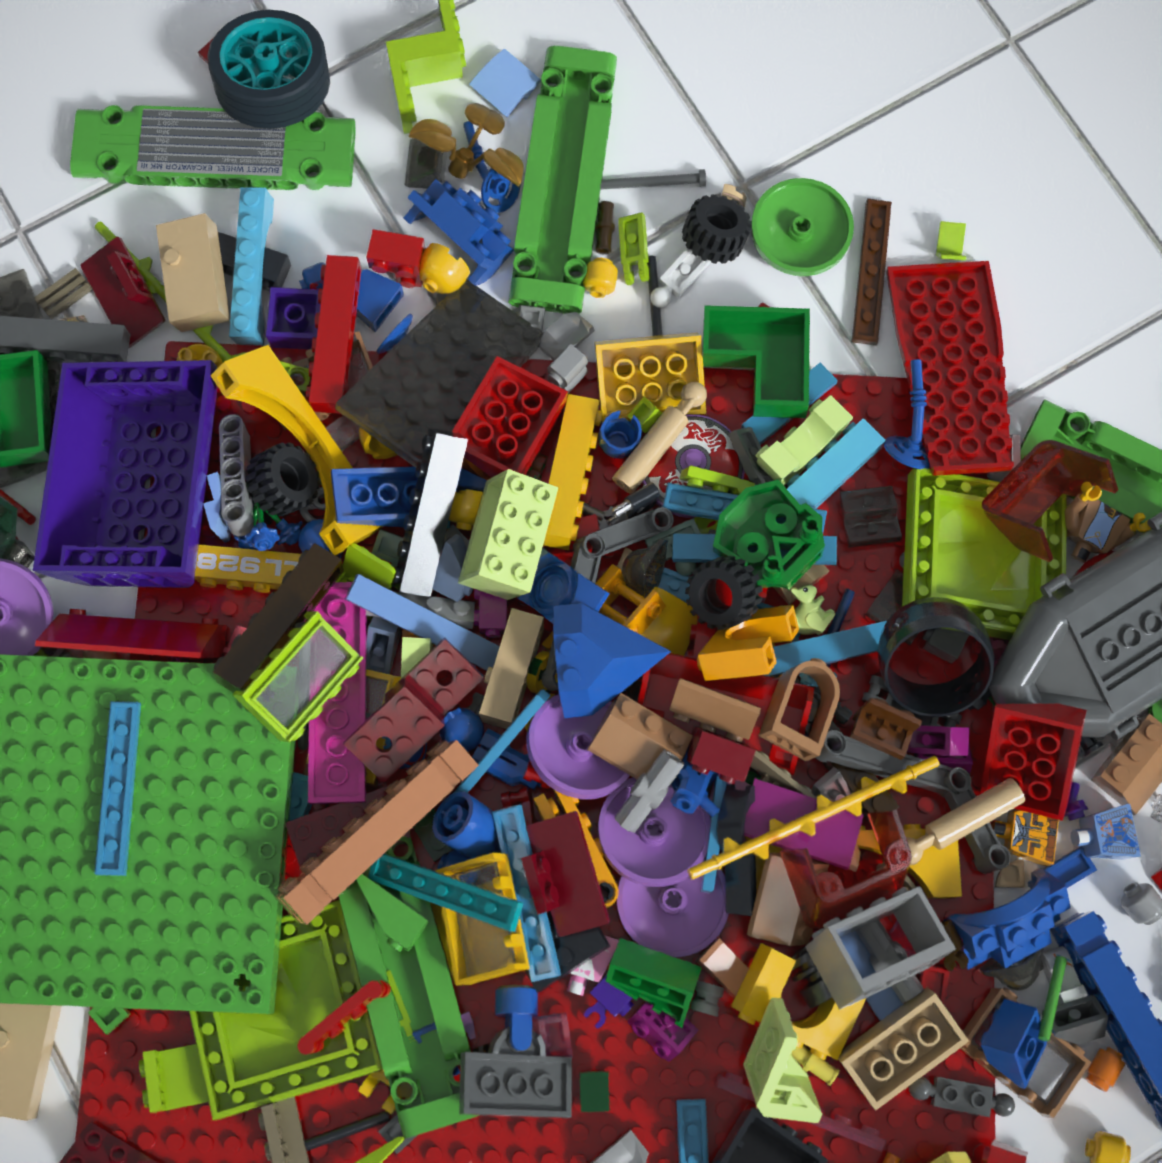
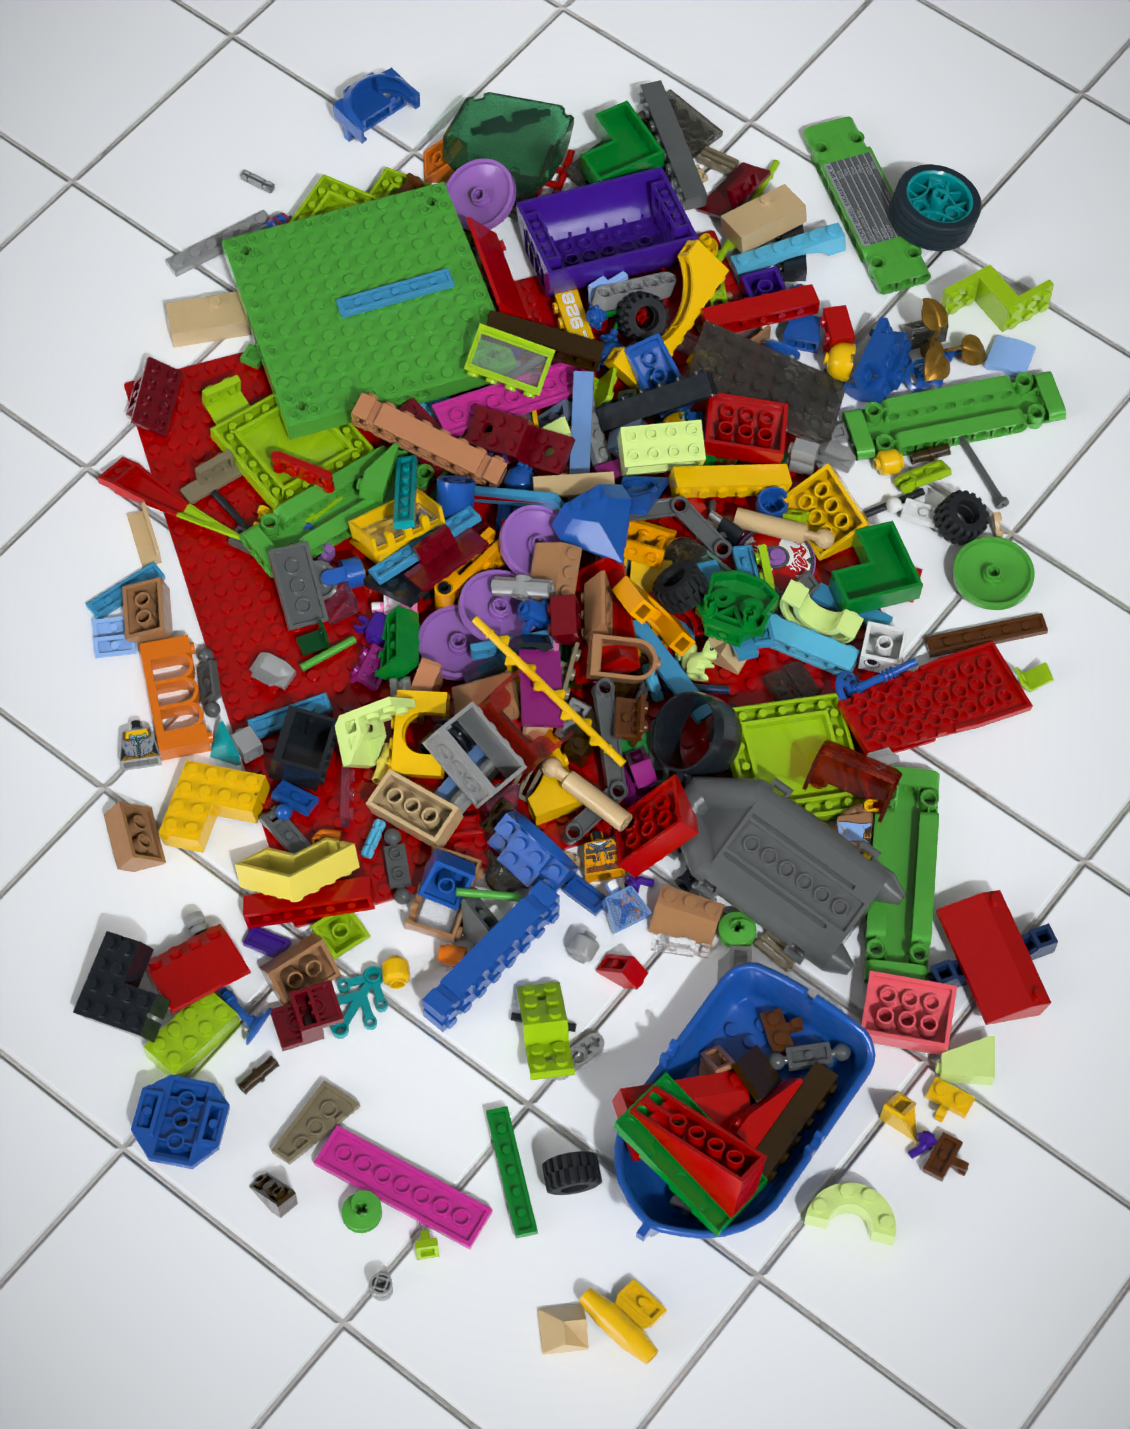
camera: 70 degrees right, 15 degrees down
none -> bright green bar [299,636,357,672]
none -> medium azure axle [361,819,386,859]
none -> white brick [858,621,909,677]

